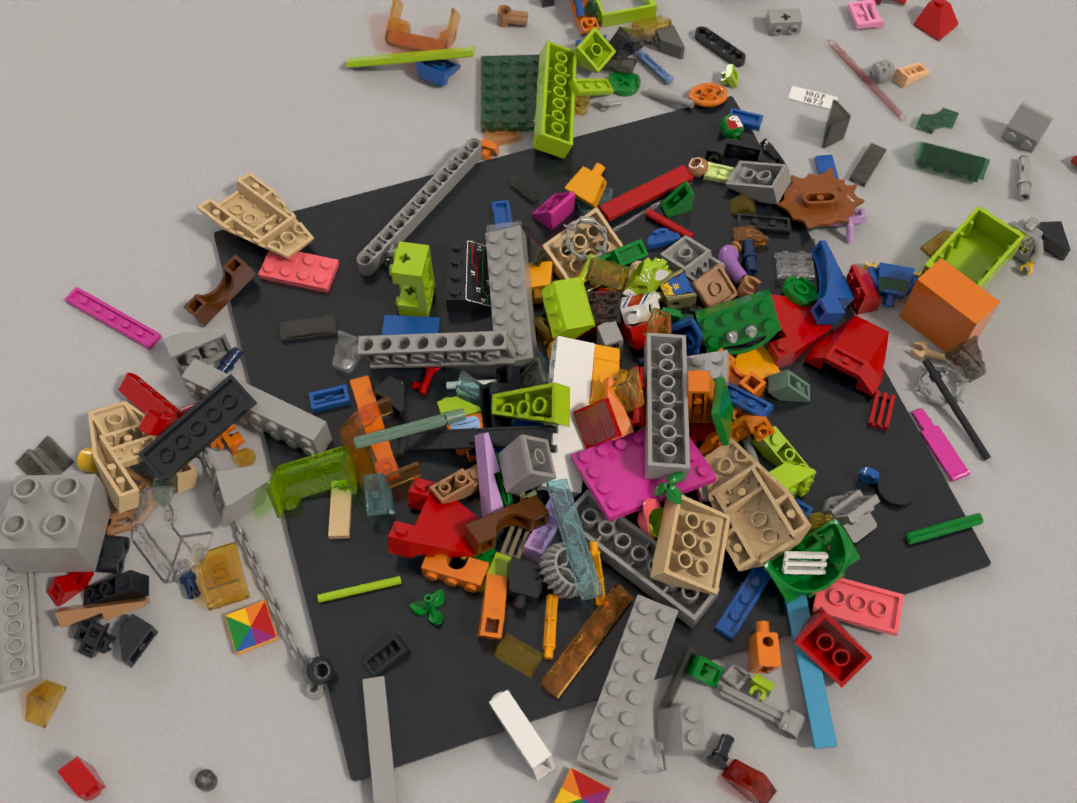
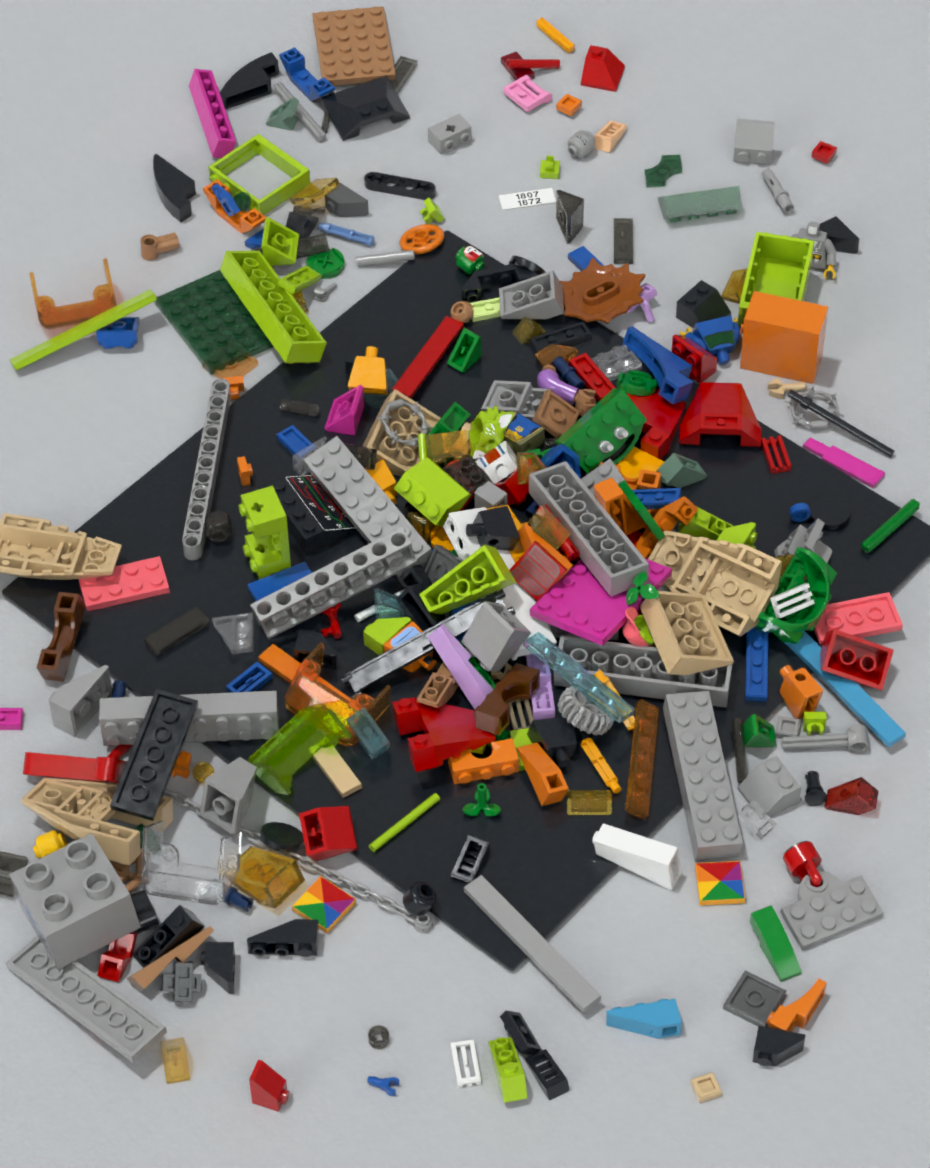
camera: 30 degrees left, 10 degrees down
sand green axle [353,408,466,449] -> none
red piece [645,208,694,239] -> none
blue tile [647,228,681,250] -> none
blue tile [729,108,764,131] -> none
piece [828,40,906,120] -> none
clear smoke wing [945,335,986,383] -> none
none -> orange plate [237,456,253,486]
none -> black slope [247,919,319,957]
none -> black tile [260,822,304,853]
none -> red slope [299,806,358,862]
none -> black torso [466,506,520,551]
none -> lime tile [540,155,560,179]
none -> orange plate [556,94,582,116]
none -> red plate [569,353,615,401]
none -> black slope [676,280,731,328]

